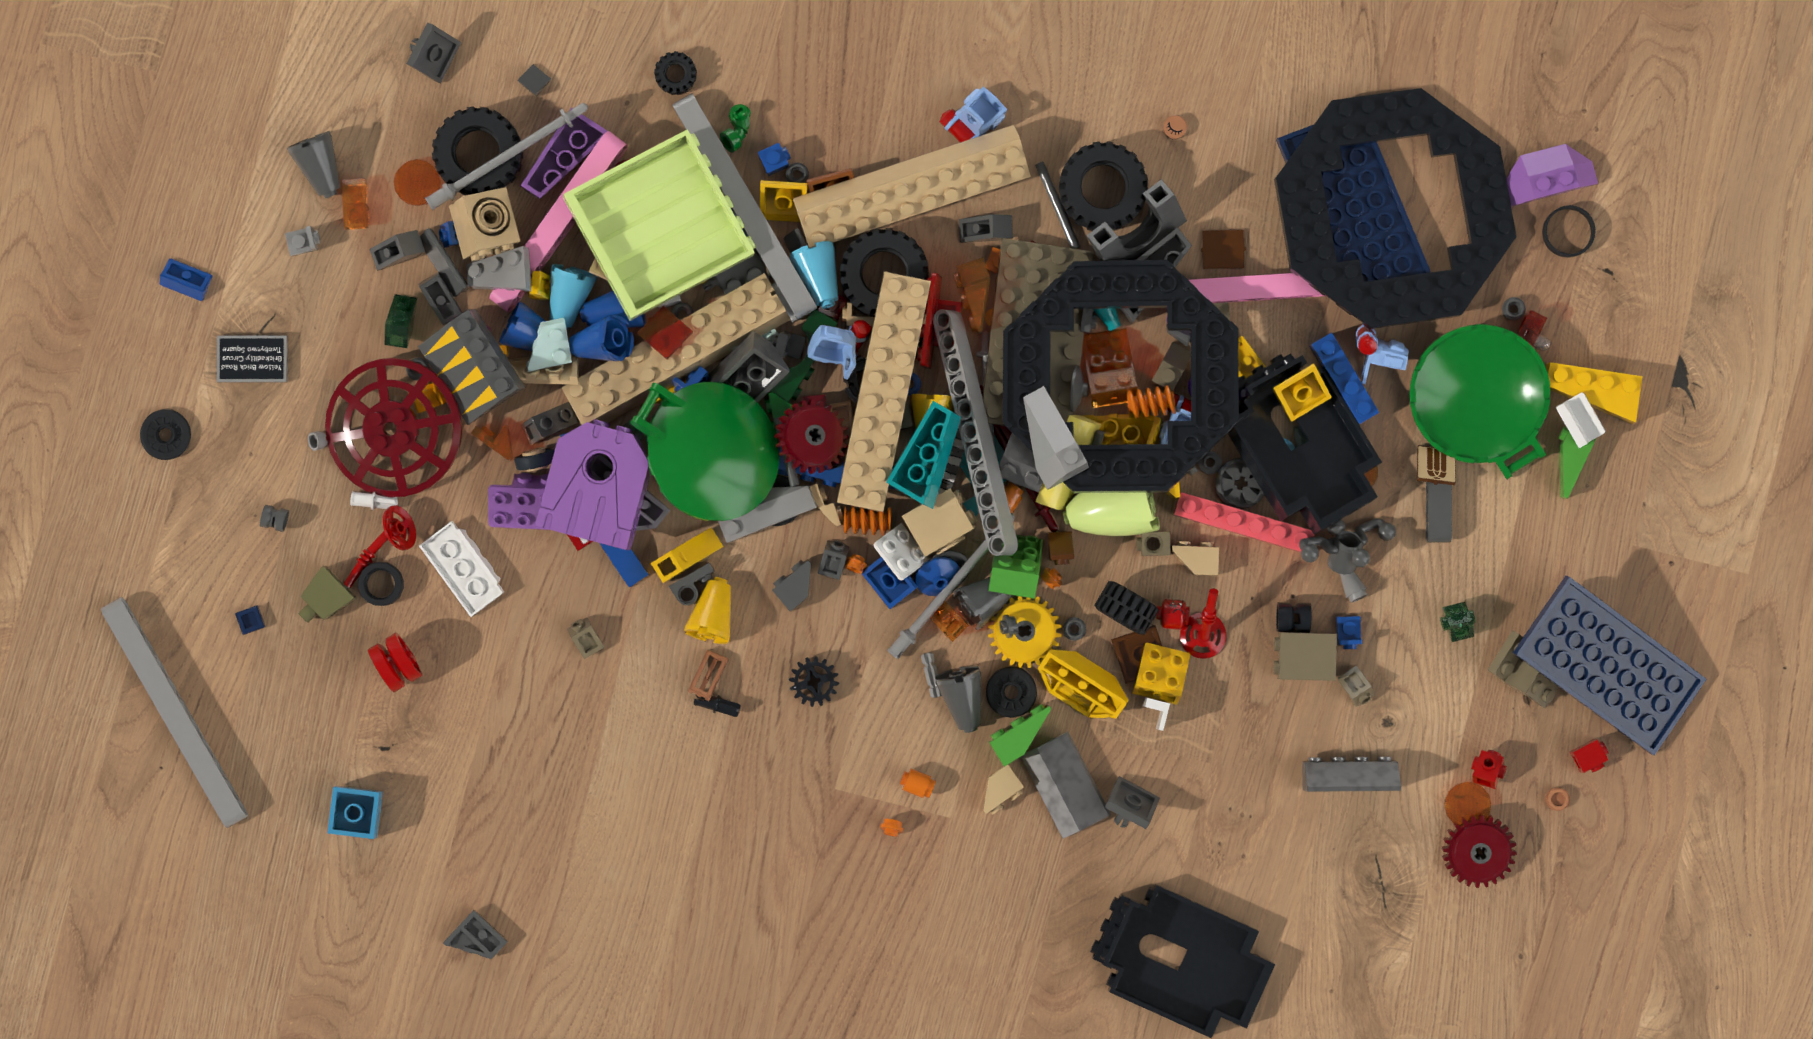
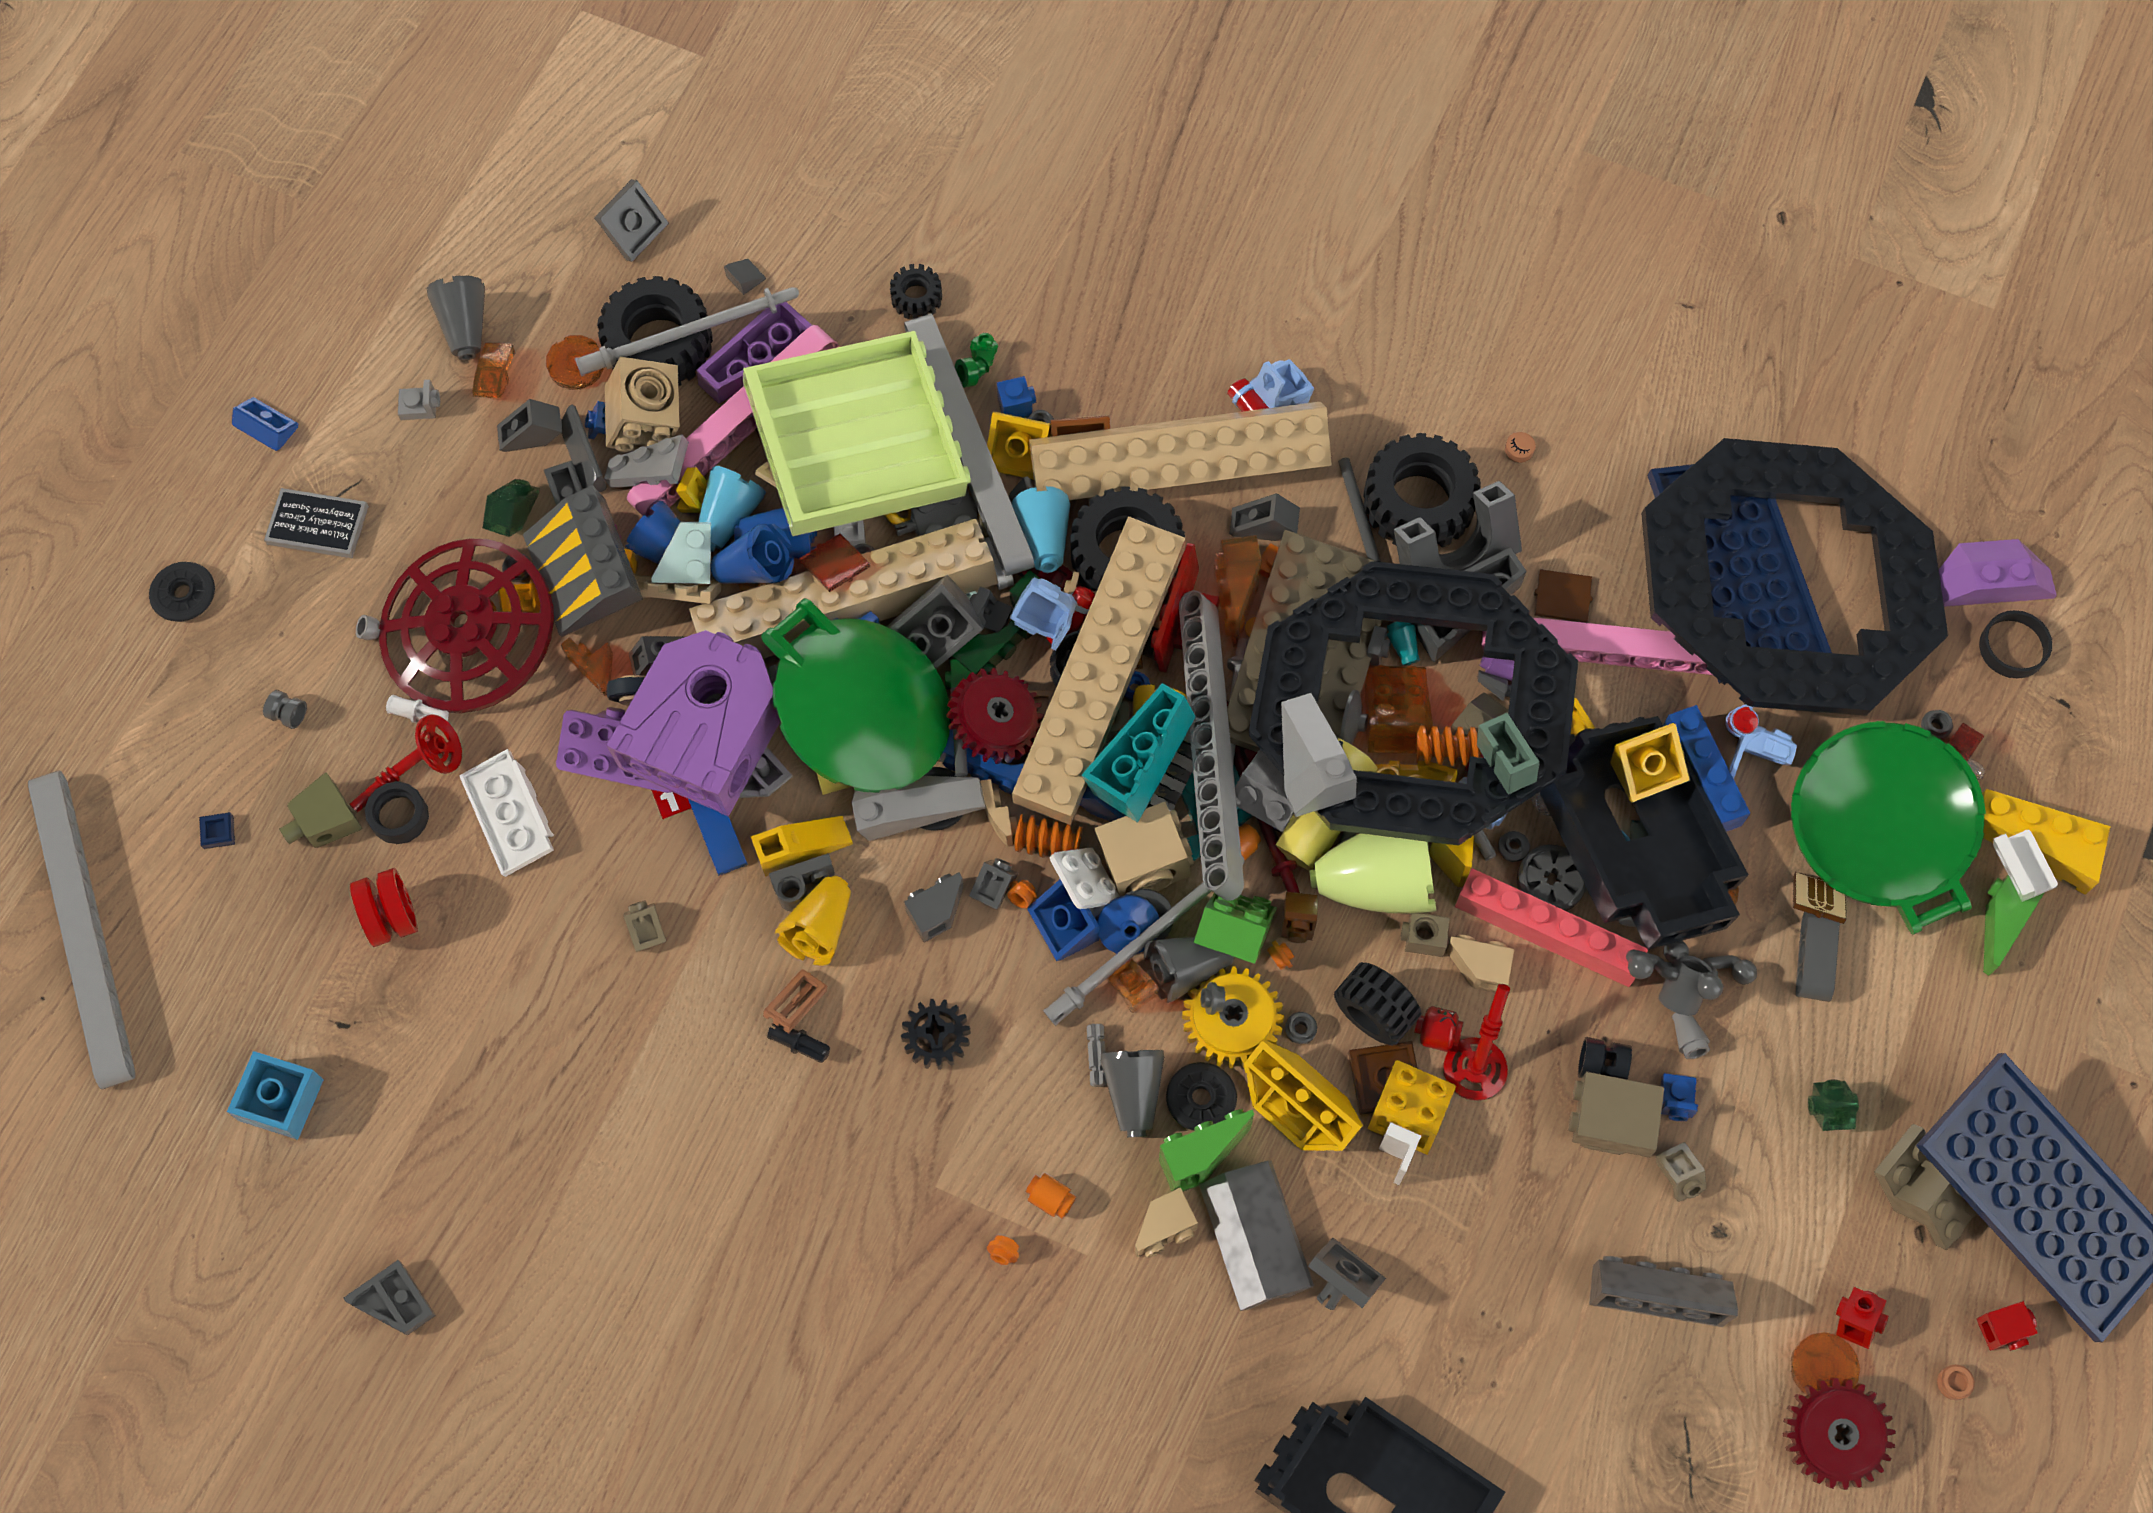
camera: 10 degrees right, 20 degrees down
none -> sand green piece [1477,713,1539,794]

